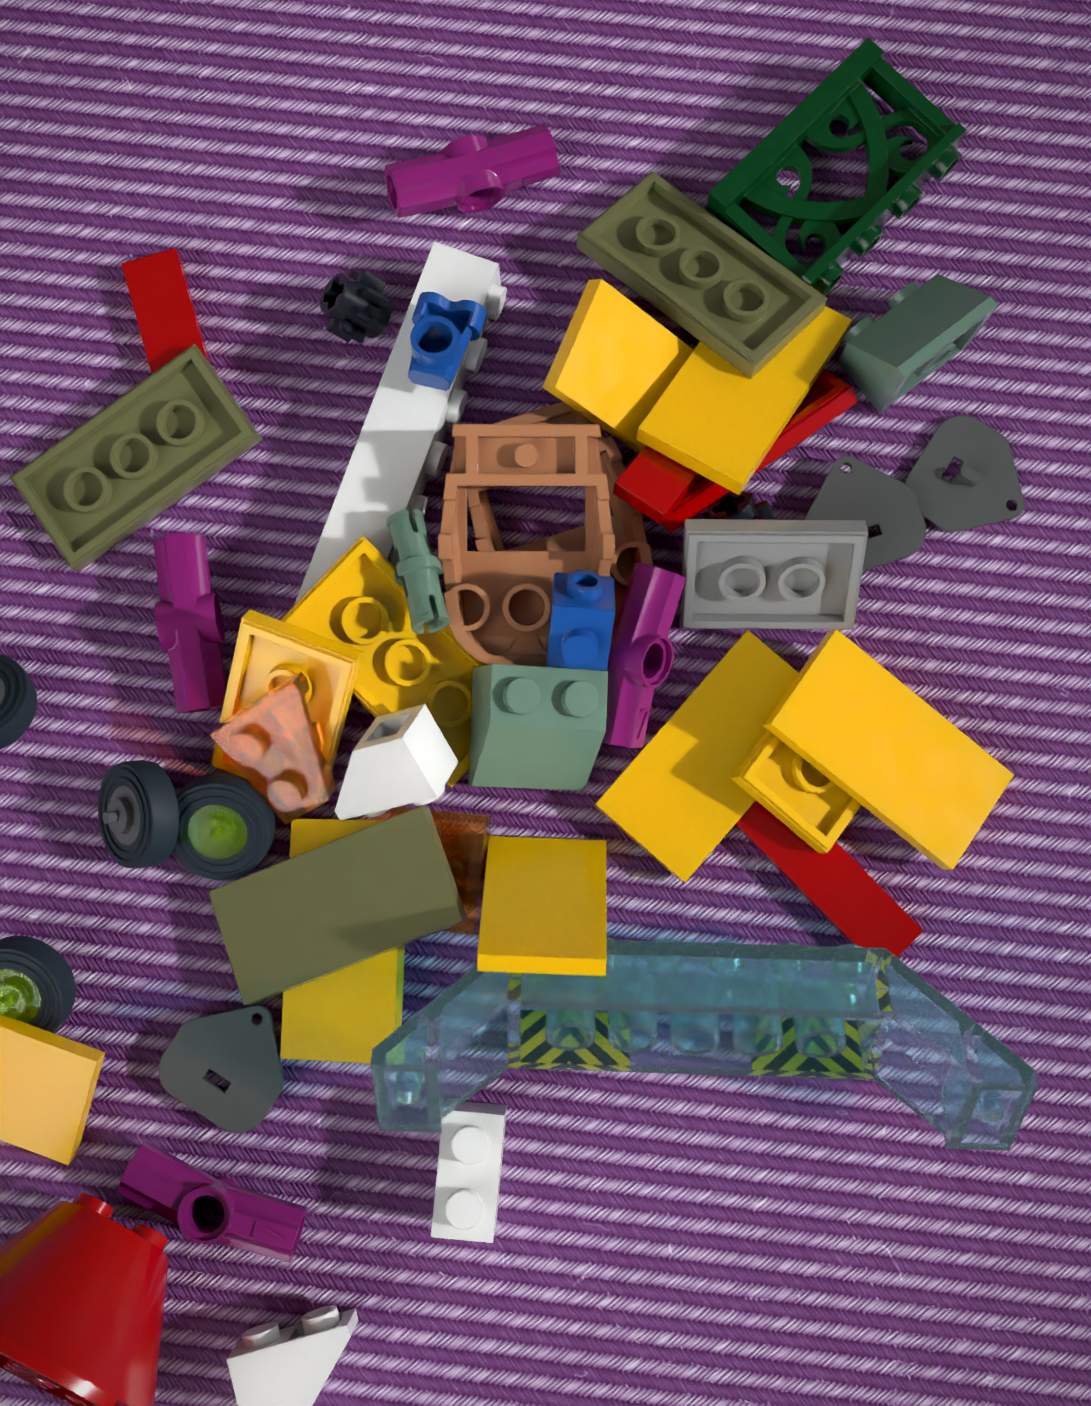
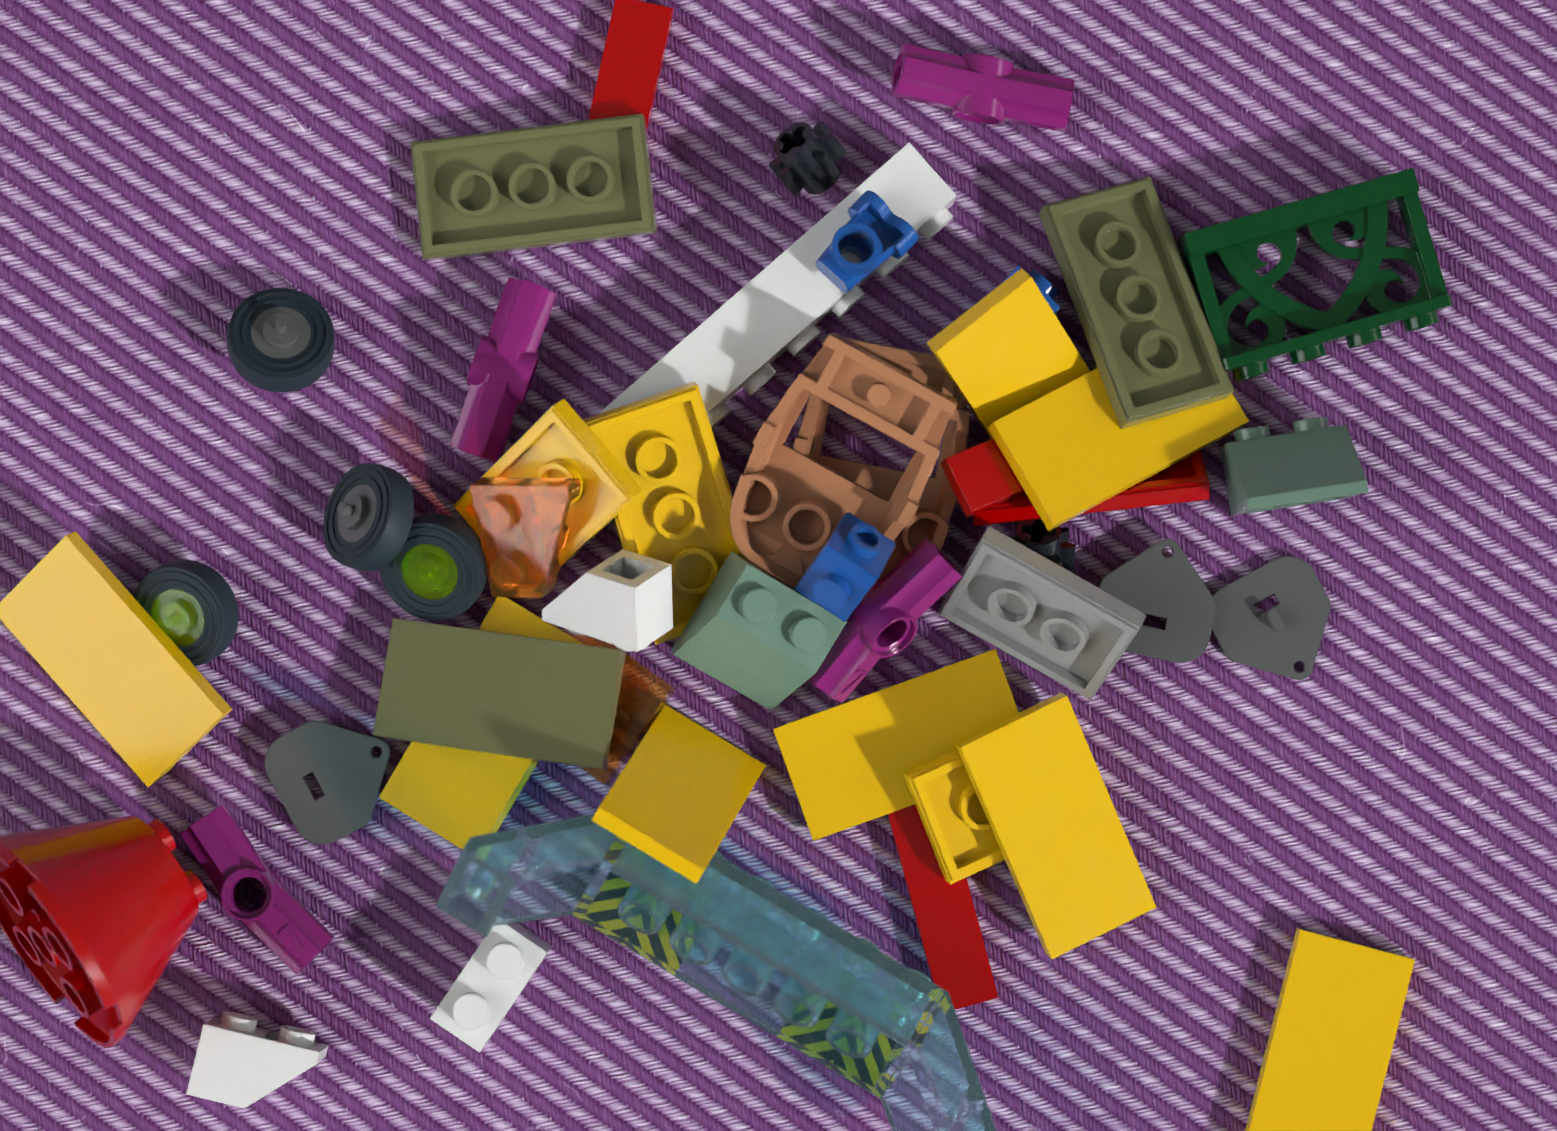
camera: 25 degrees right, 5 degrees up
sand green pin [386,509,450,634] -> none

